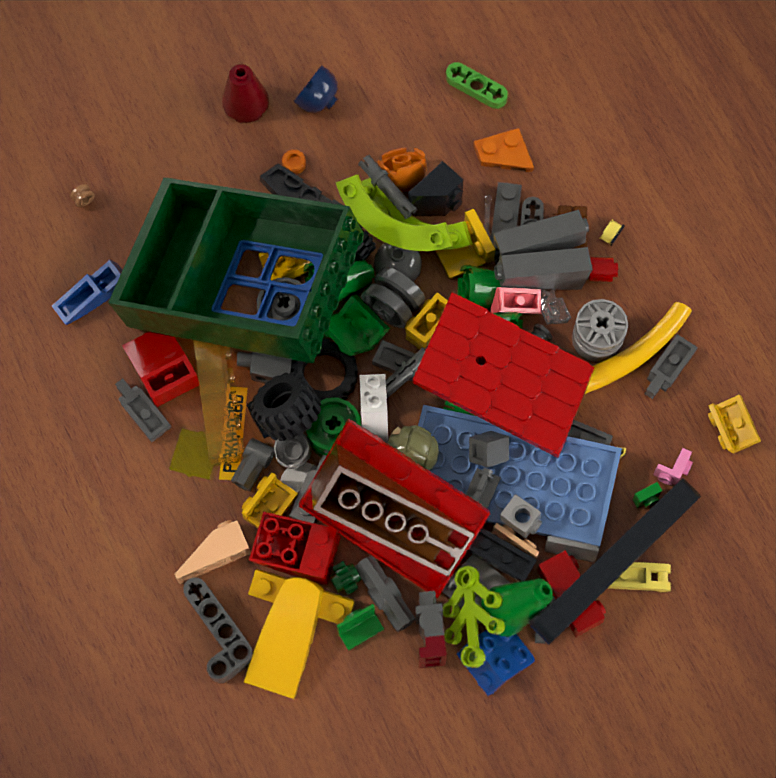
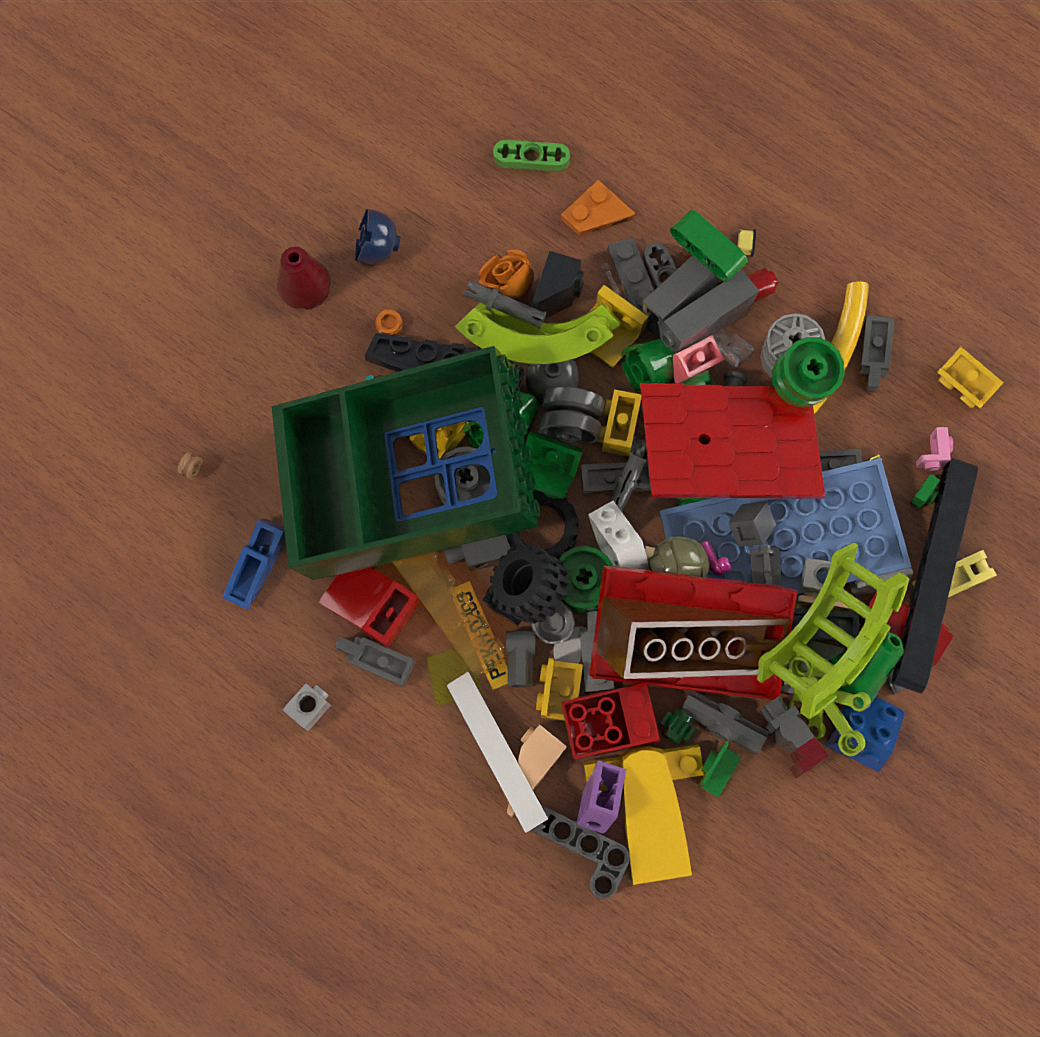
camera: 25 degrees left, 5 degrees up
none -> light grey brick [282,683,331,731]
none -> white sticker [447,672,548,833]
none -> medium lavender torso [577,760,626,833]
none -> green beam [670,210,748,282]
none -> dark pink arm [701,540,731,576]
none -> lime fence [757,542,909,719]
none -> green wheel [772,337,845,407]

